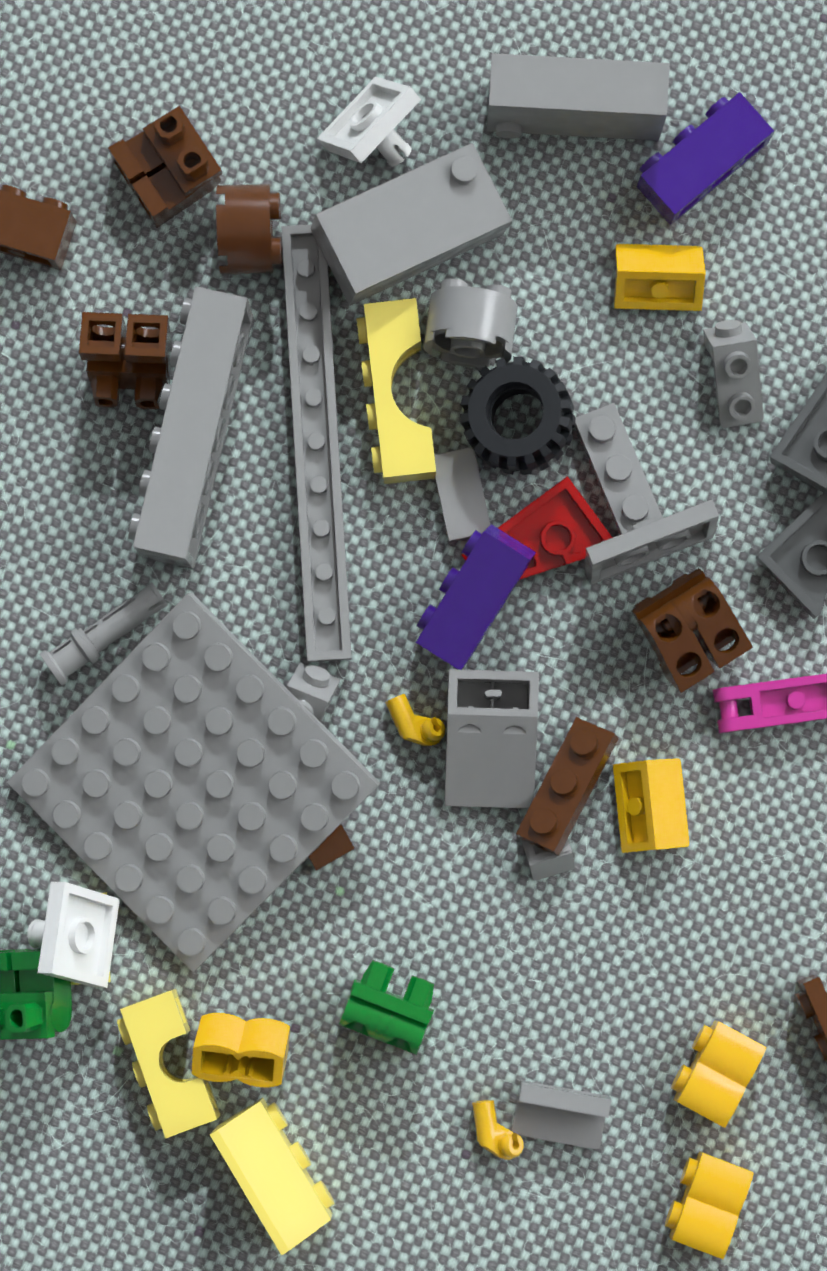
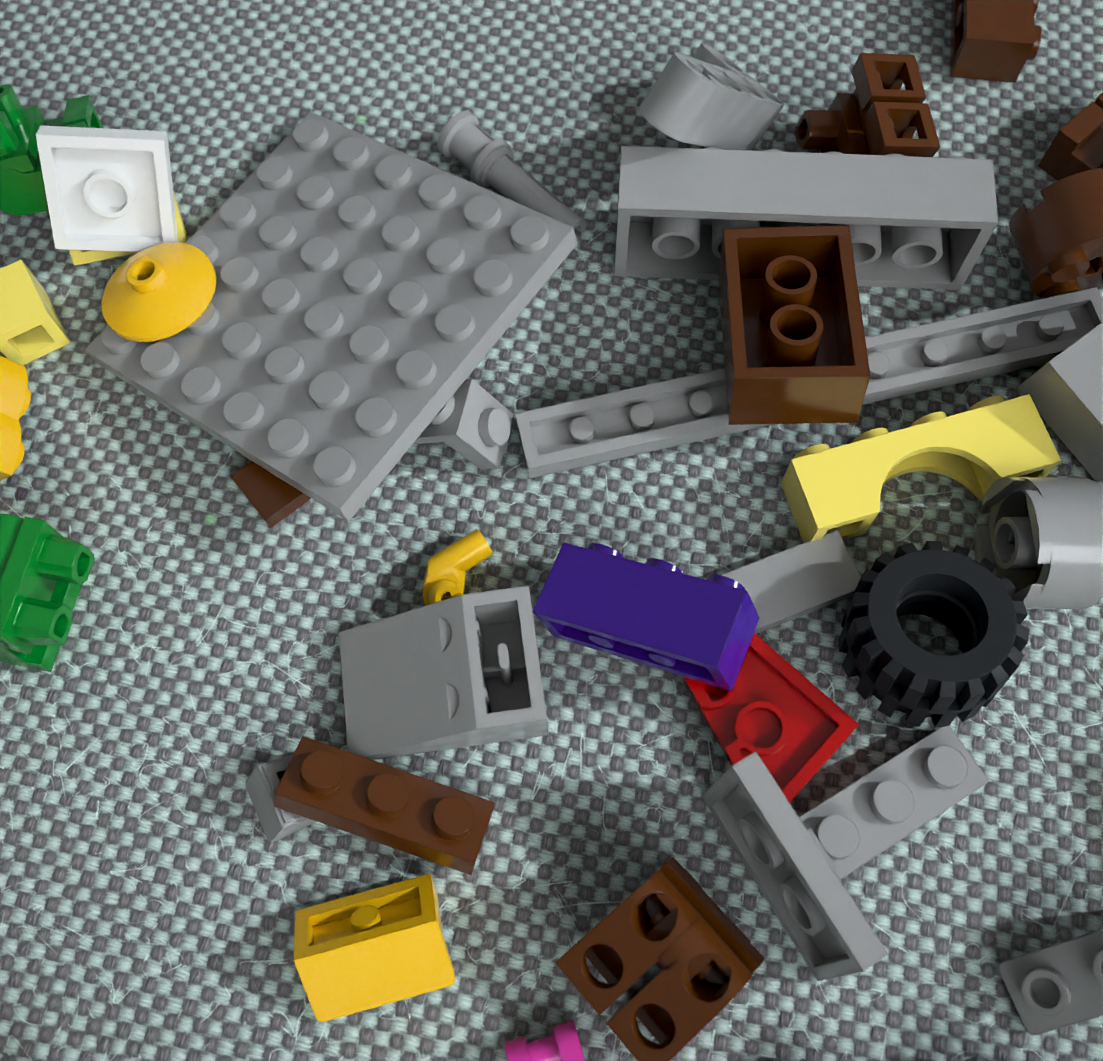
camera: 80 degrees right, 15 degrees down
none -> yellow dish [101,242,216,342]
none -> light grey beam [638,43,784,151]
none -> reddish brown brick [719,225,871,425]

